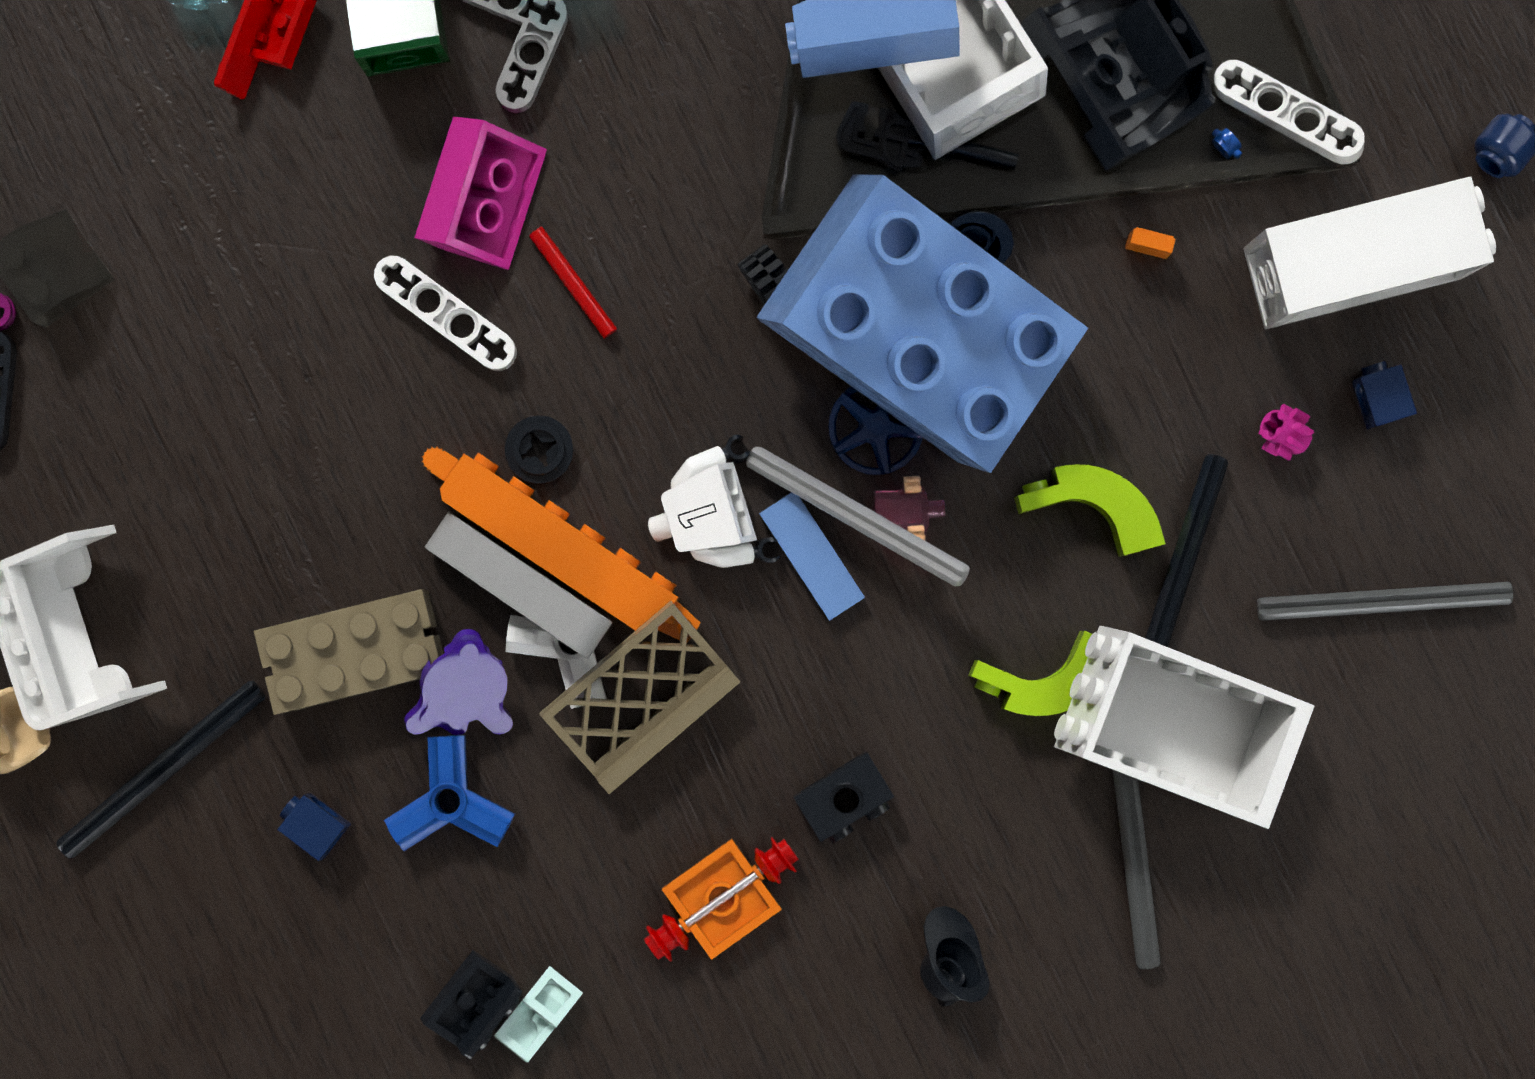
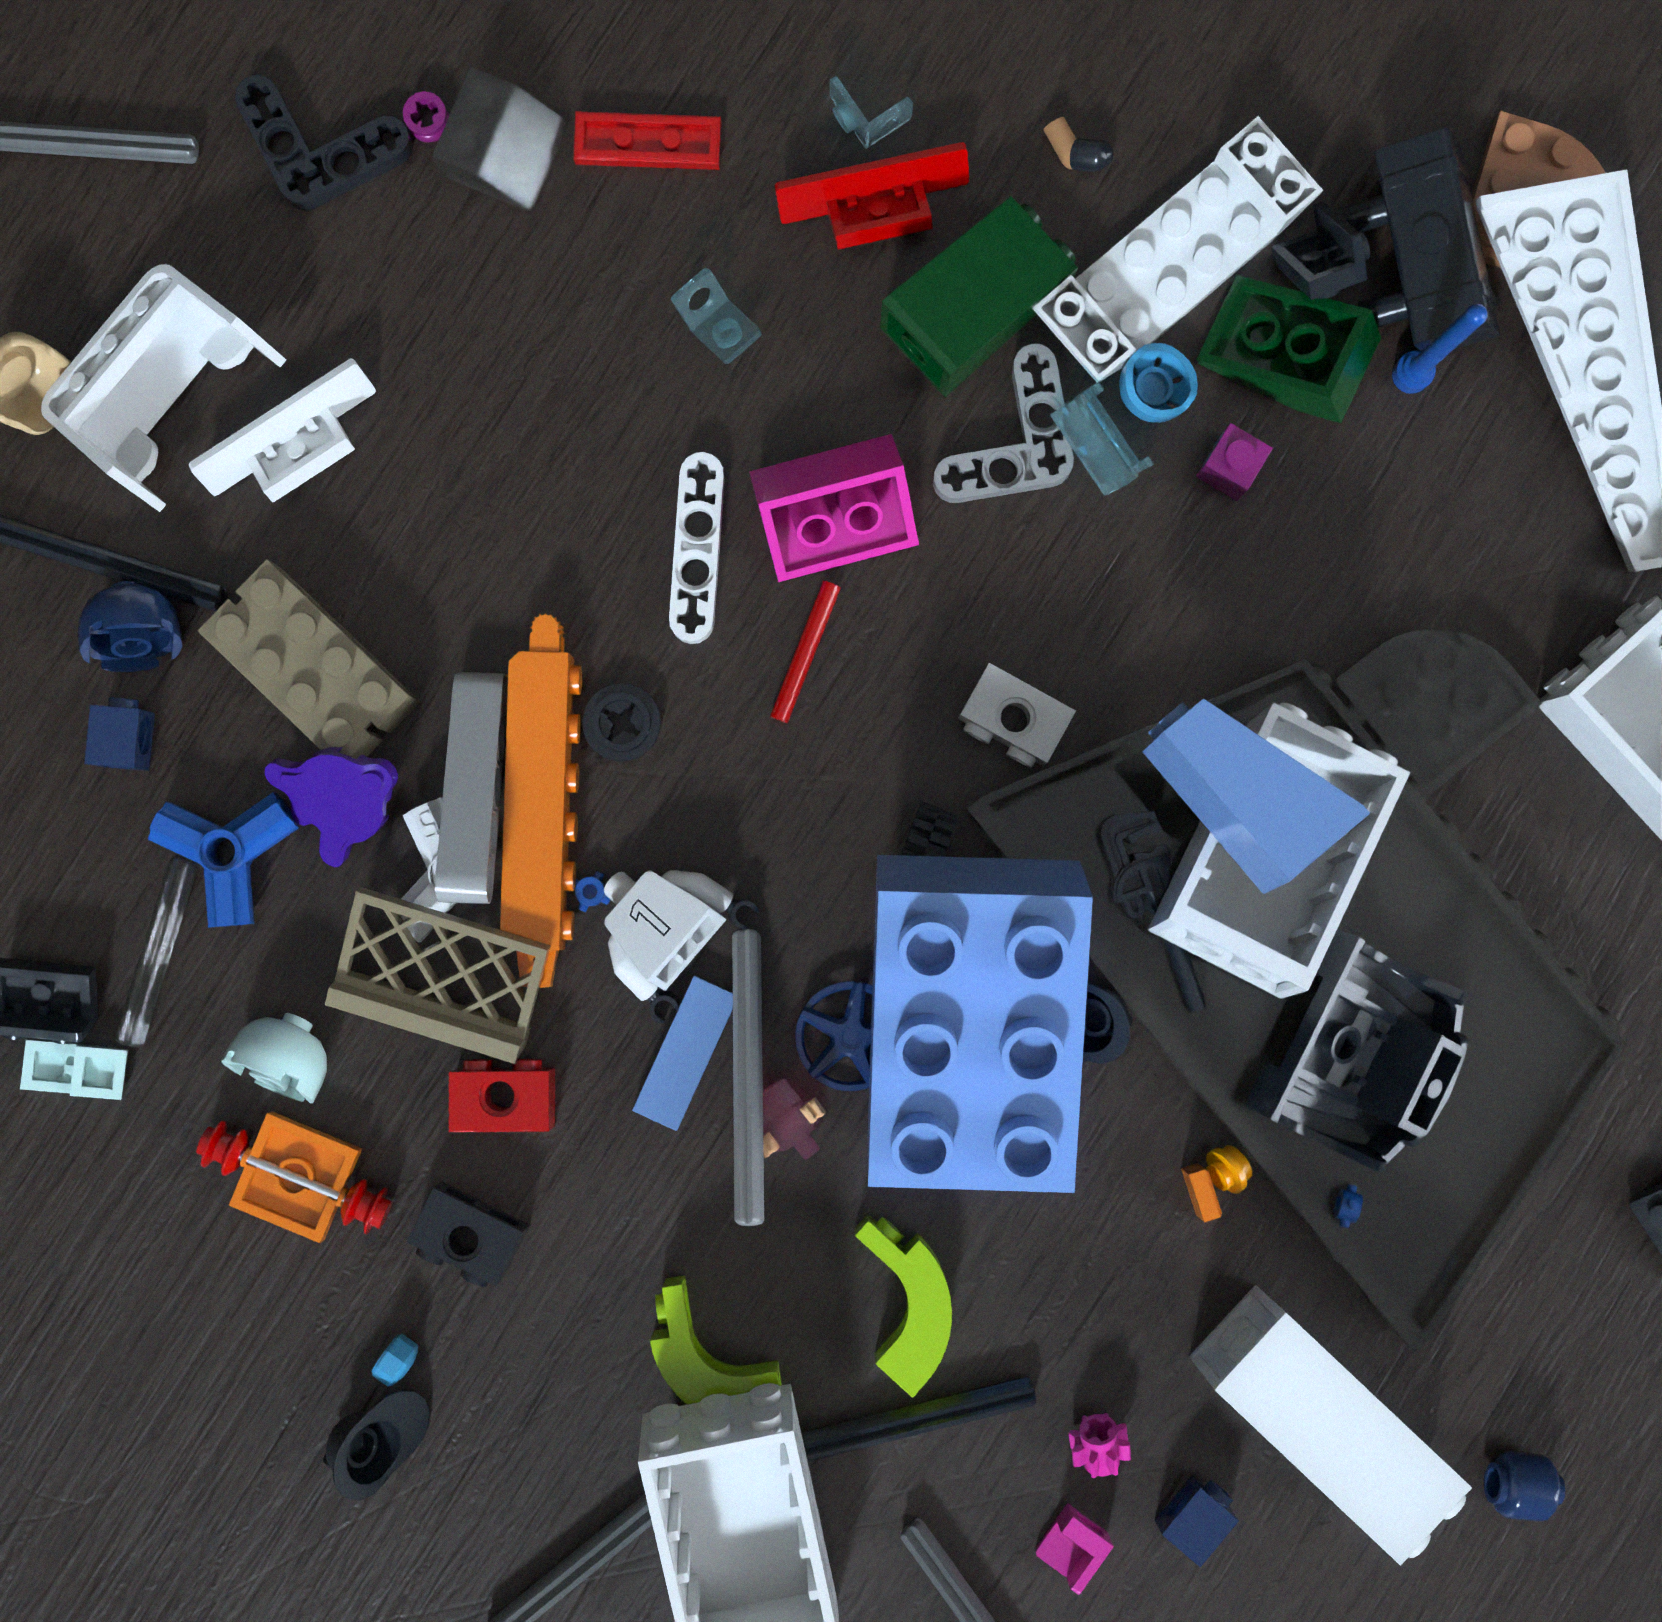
camera: 60 degrees right, 0 degrees up
white beam [1214,60,1364,164] -> none
none -> dark blue cylinder [78,581,183,672]
none -> clear smoke axle [115,857,198,1047]
none -> white bracket [189,359,376,502]
none -> light aqua cylinder [221,1013,327,1103]
none -> dark azure tile [371,1333,418,1387]
none -> red brick [449,1058,555,1132]
none -> red tile [573,111,721,170]
none -> blue piece [575,871,610,912]
none -> clear light blue bracket [671,268,762,364]
none -> white brick [958,663,1076,768]
none -> dark pink panel [1035,1503,1114,1595]
none -> light orange plate [1206,1145,1252,1194]

